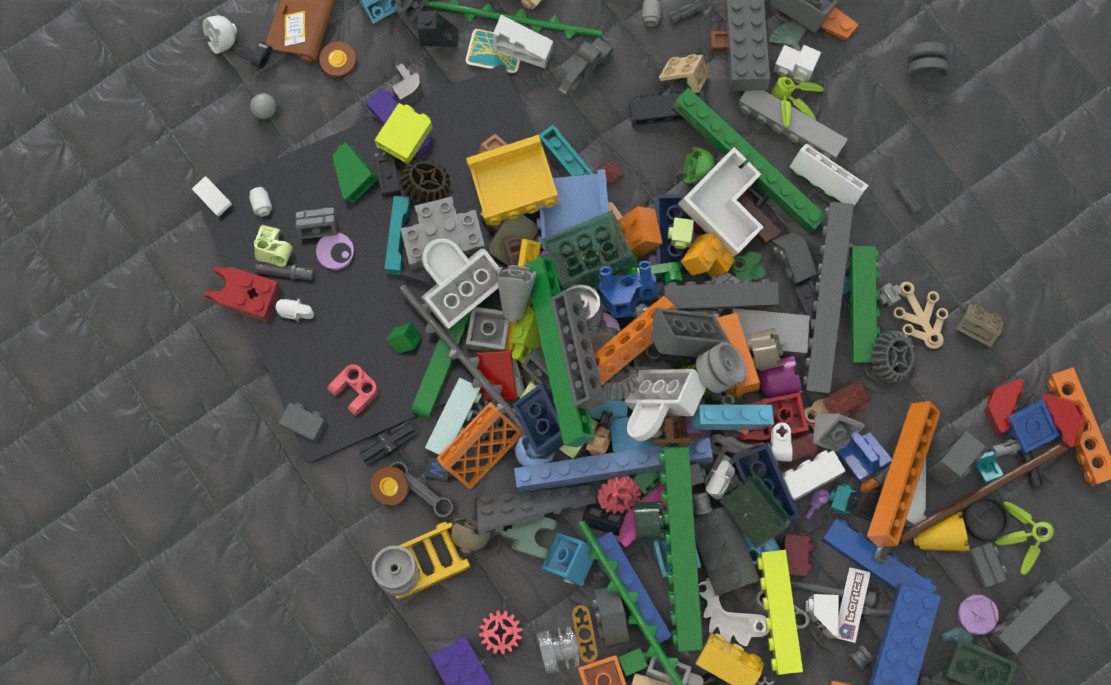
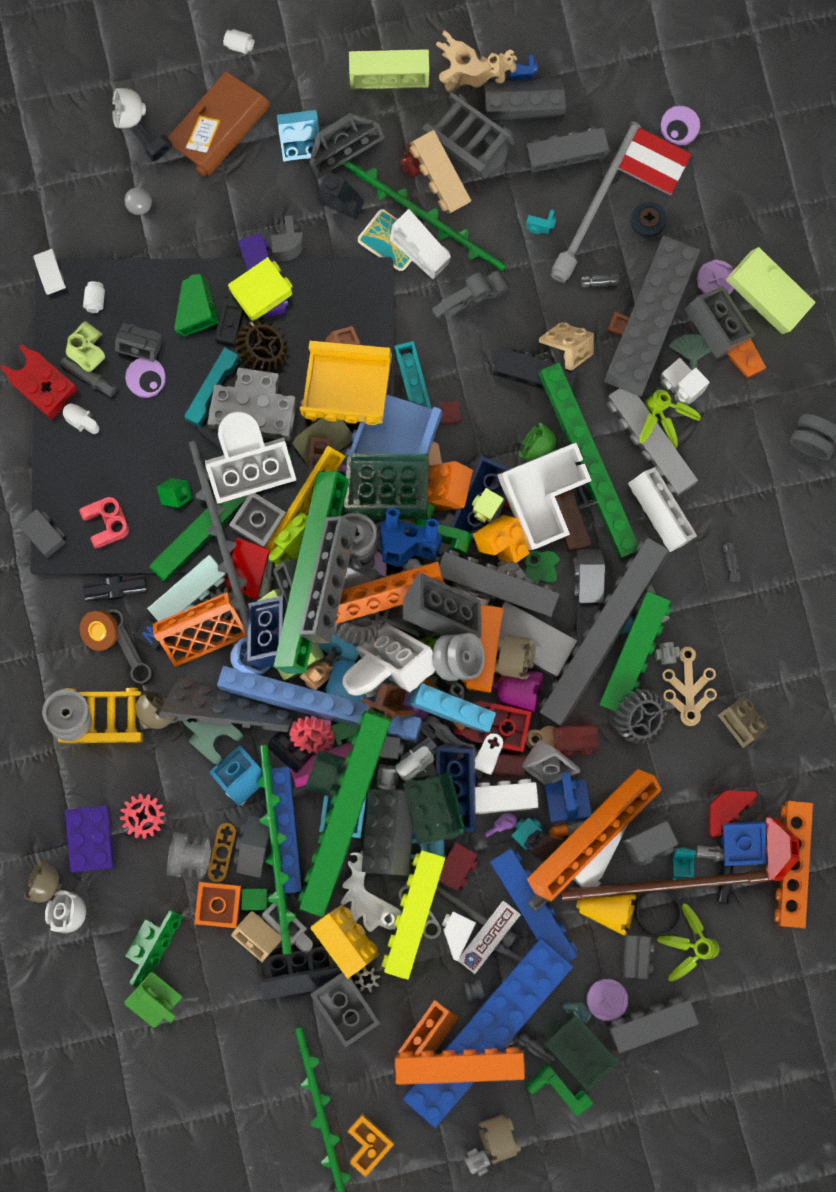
camera: 20 degrees right, 5 degrees up
dark orange tile [319,41,357,78] -> none
light grey cone [496,265,536,322] -> none

